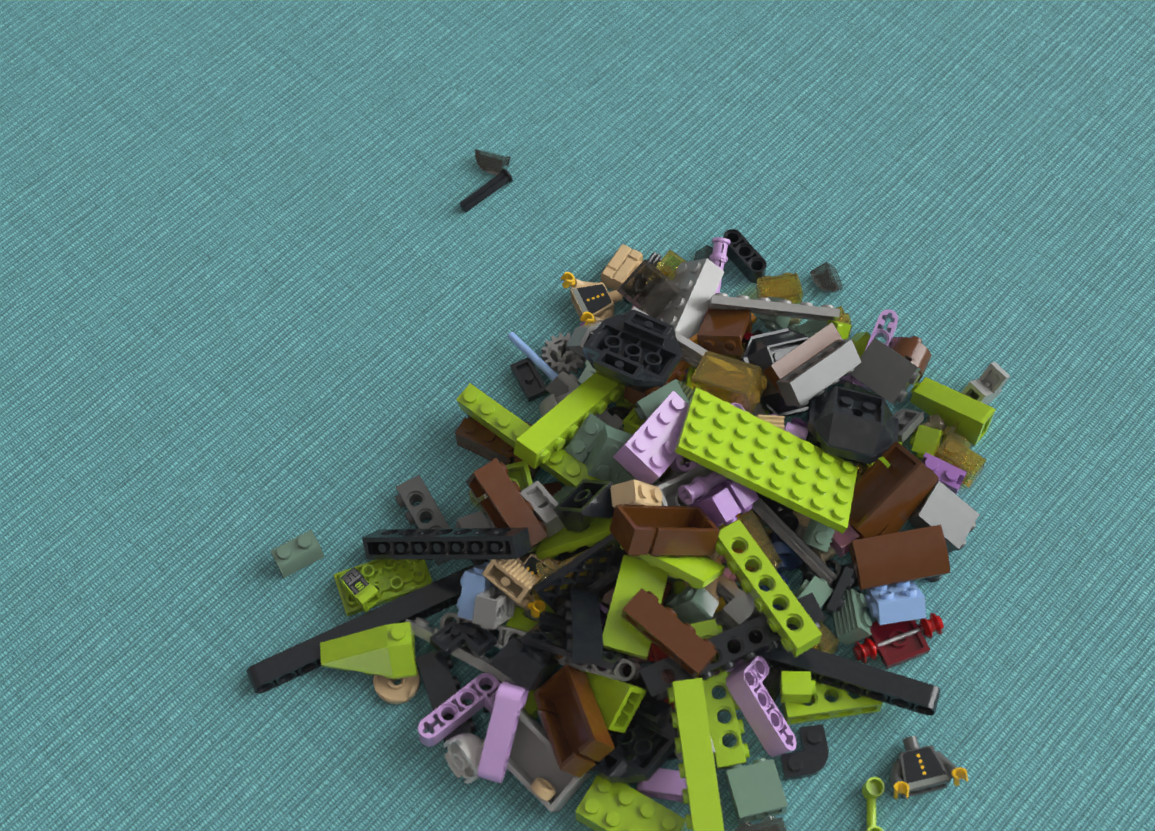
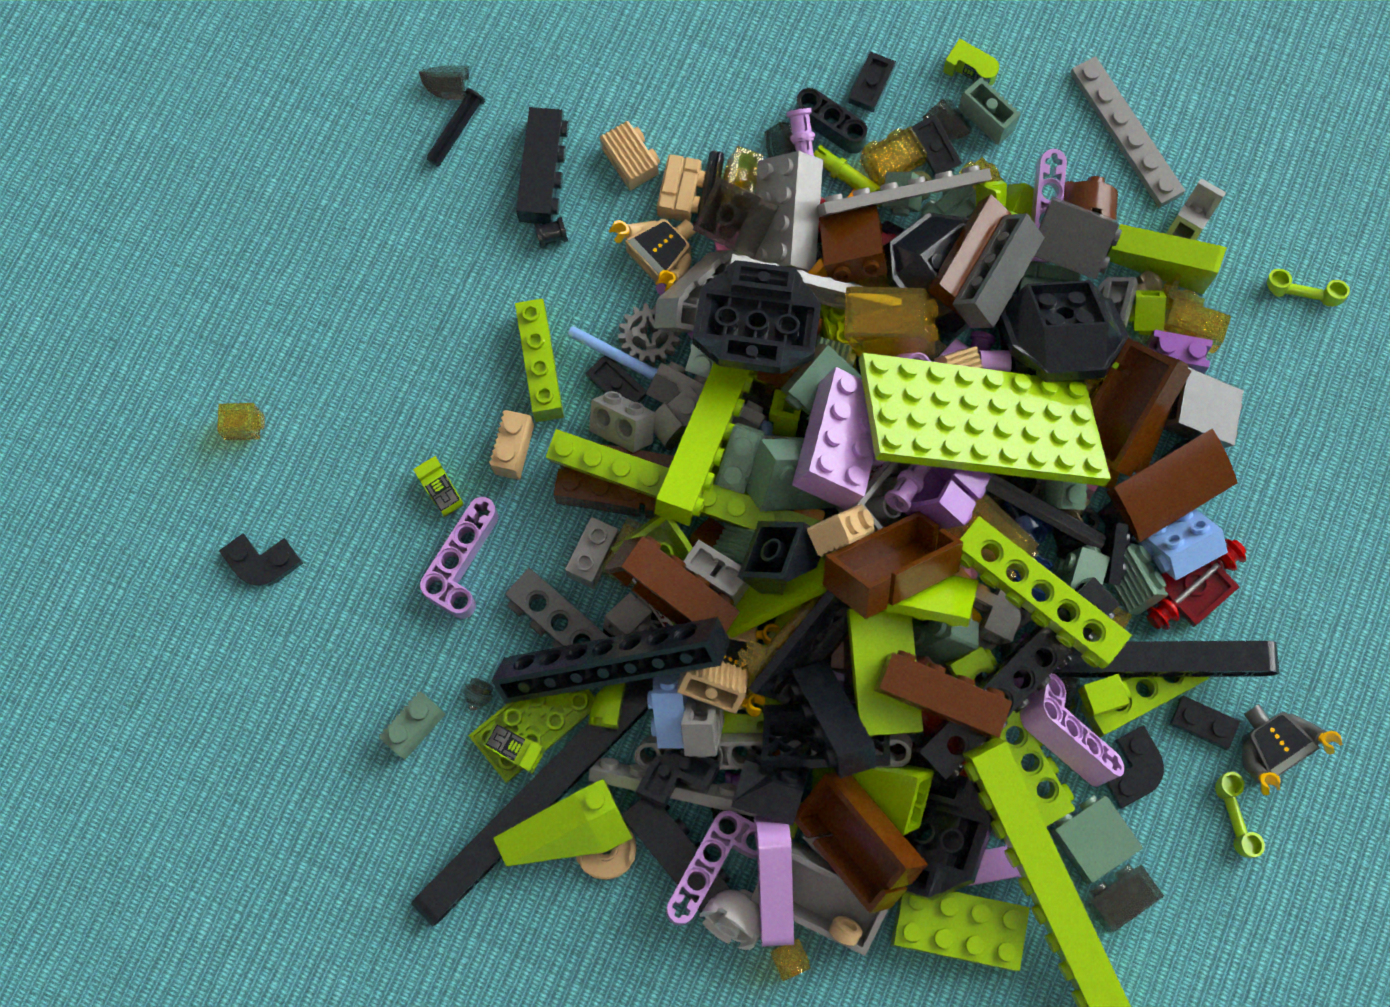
camera: 20 degrees left, 15 degrees up
none -> clear yellow brick [217,403,265,440]
none -> black plate [219,533,303,586]
none -> leg [413,455,464,517]
none -> lavender beam [420,497,498,619]
none -> clear smoke plate [463,678,493,711]
none -> tan brick [489,410,534,480]
none -> lime brick [515,298,564,422]
none -> black brick [516,107,569,224]
none -> black bush [534,217,568,248]
none -> light grey brick [565,517,620,589]
none -> lime brick [588,683,626,729]
none -> light grey brick [589,391,656,453]
none -> tan brick [600,121,660,191]
none -> clear yellow brick [769,938,811,982]
none -> lime pin [813,145,882,208]
none -> black plate [848,51,896,113]
none -> black plate [909,114,962,176]
none -> lime leg [943,38,999,86]
none -> sand green brick [958,78,1020,145]
none -> light grey plate [1070,56,1185,208]
none -> black plate [1169,695,1240,750]
none -> lime bar [1266,269,1350,307]

